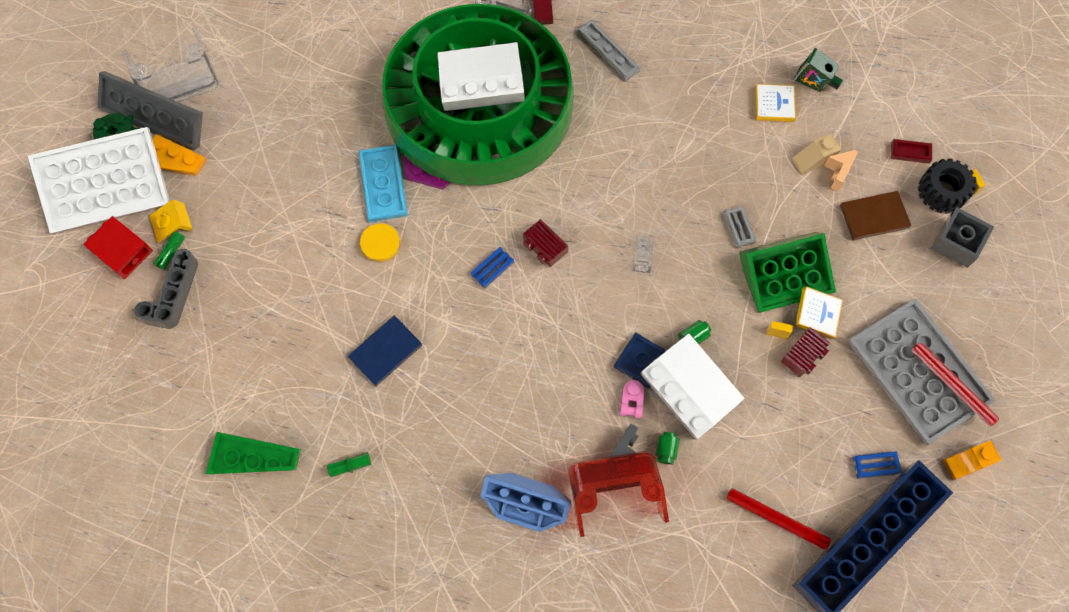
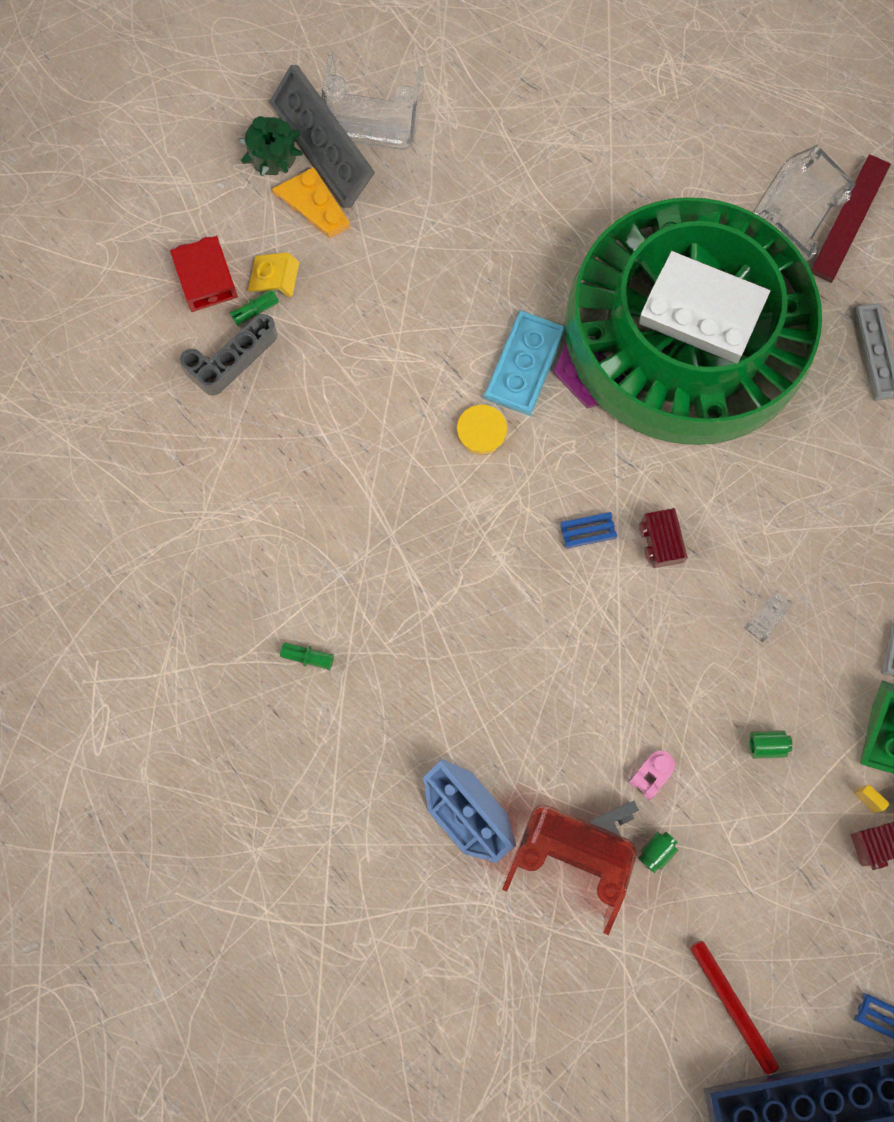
camera: 30 degrees right, 5 degrees up
white plate [28,127,170,234] -> none
green wing [206,432,301,475] -> none
dark blue tile [348,315,422,386] -> none
dark blue tile [614,332,666,389] -> none
white slope [640,334,745,439] -> none

